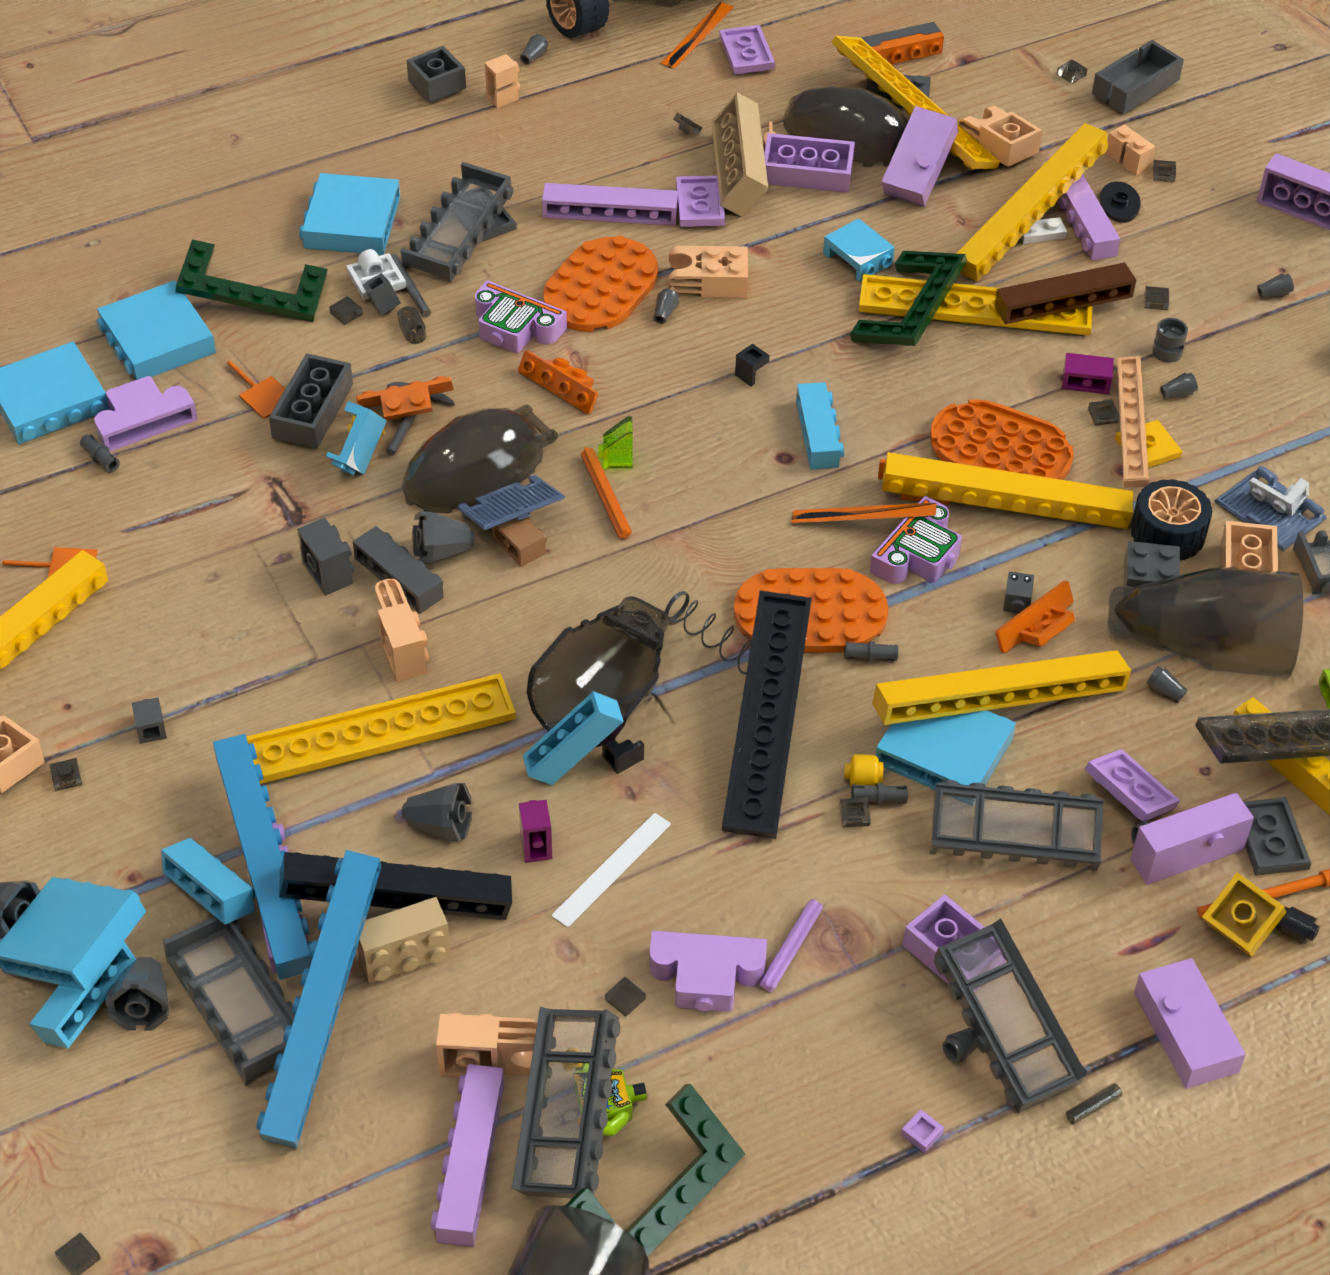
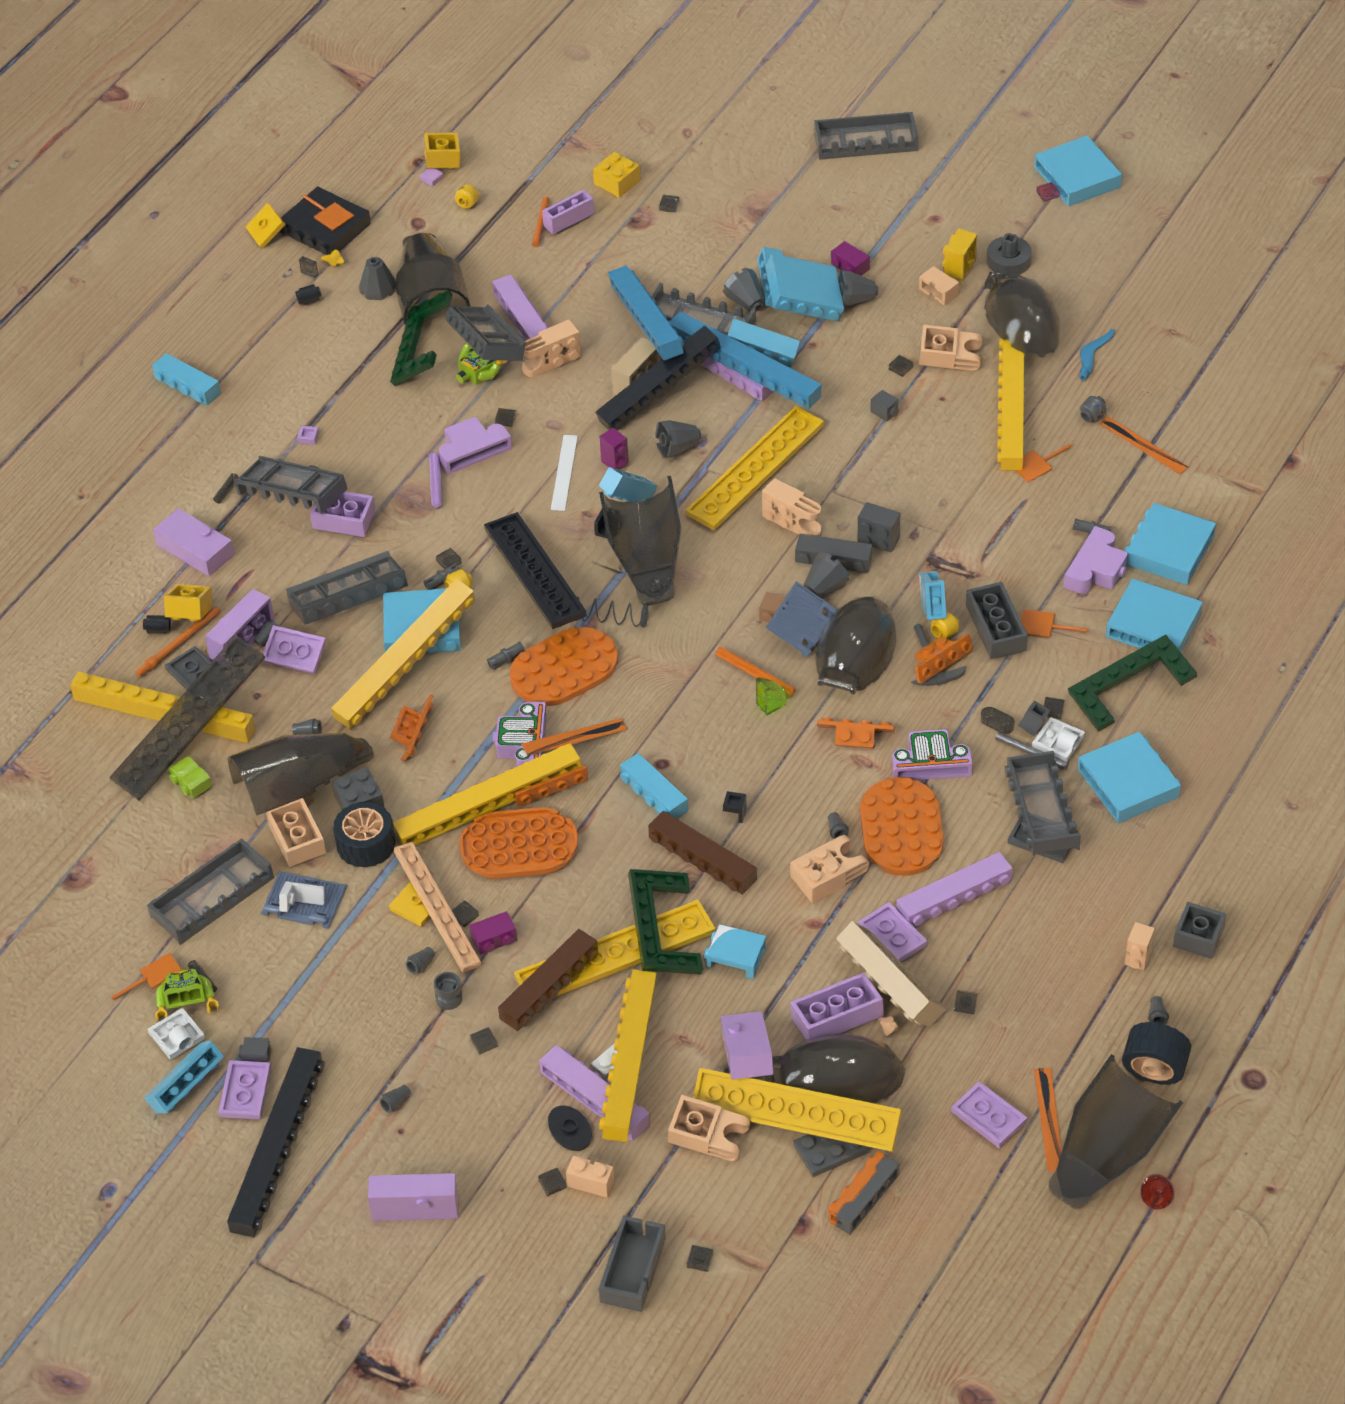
camera: 150 degrees right, 0 degrees up
dark grey brick [1003,571,1034,613] -> none
none -> reddish brown brick [648,811,757,895]

